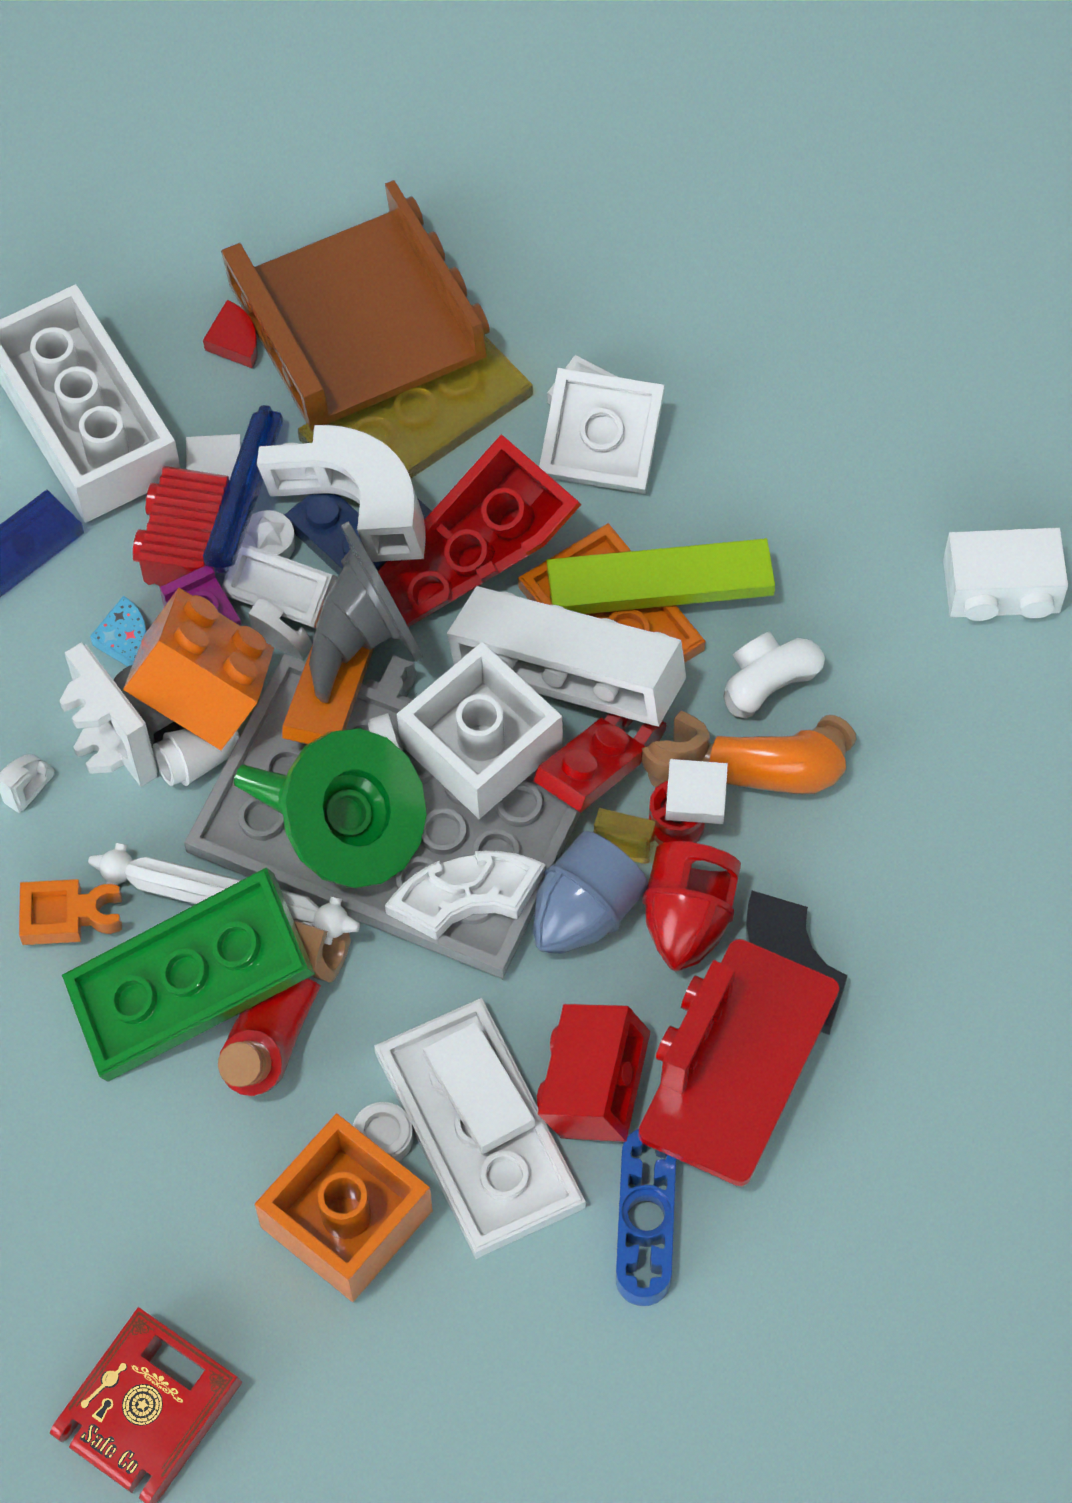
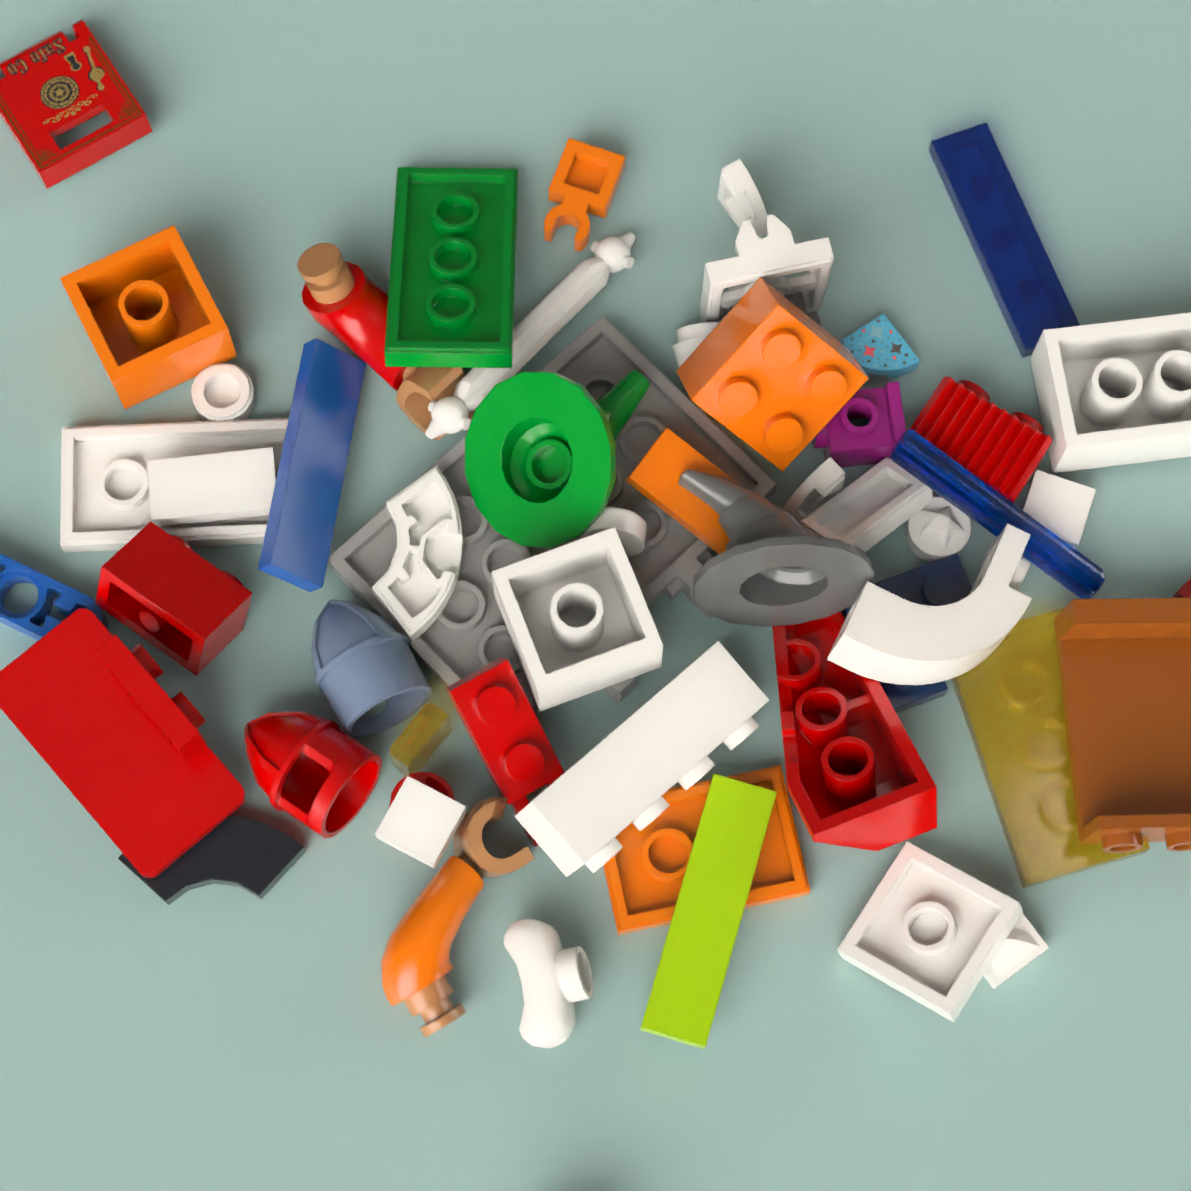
camera: 110 degrees right, 10 degrees up
none -> blue tile [258,338,366,592]

